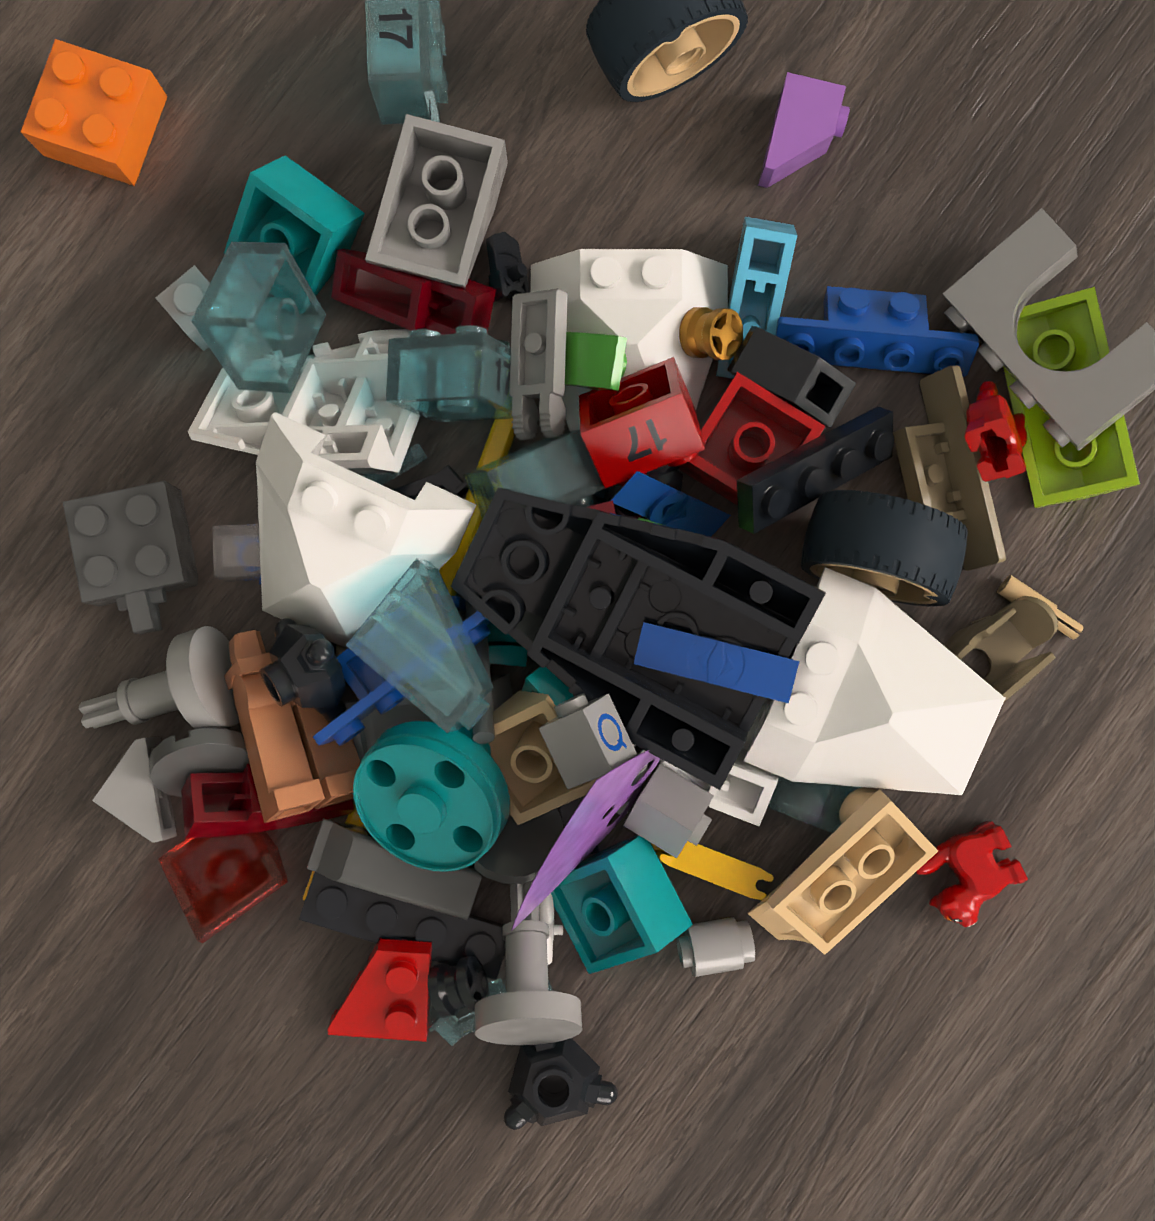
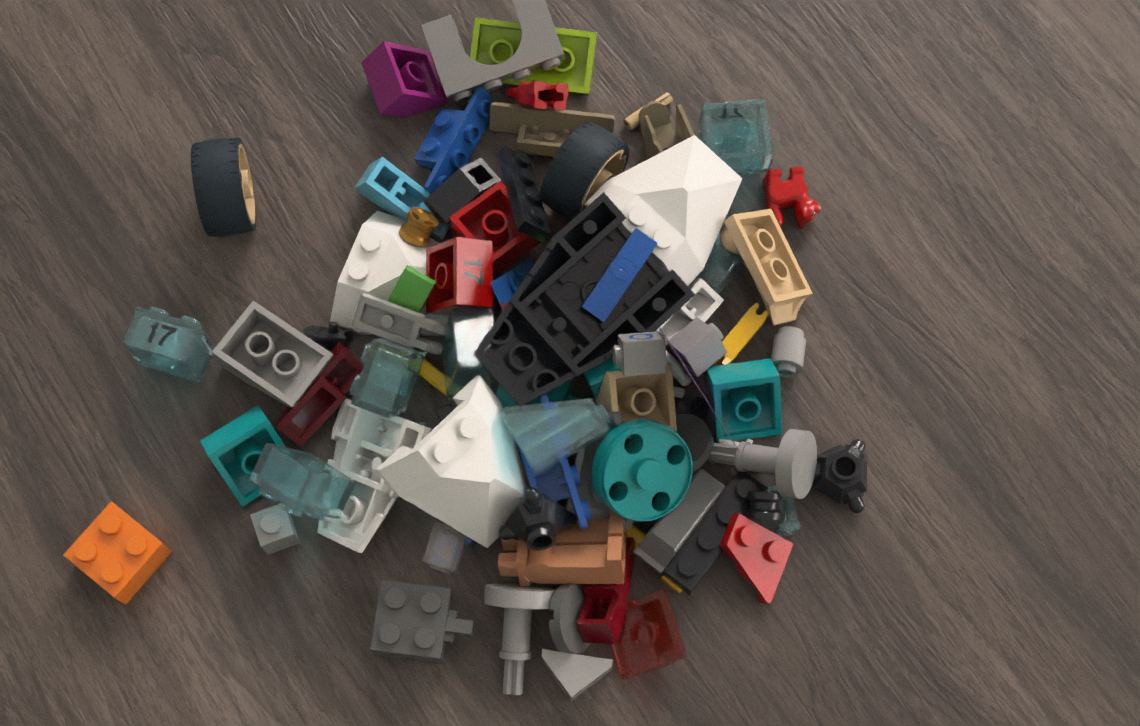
camera: 70 degrees left, 15 degrees down
medium lavender slope [758,72,850,188] -> none
none -> magenta slope [361,41,449,118]
none -> clear light blue brick [699,98,774,175]

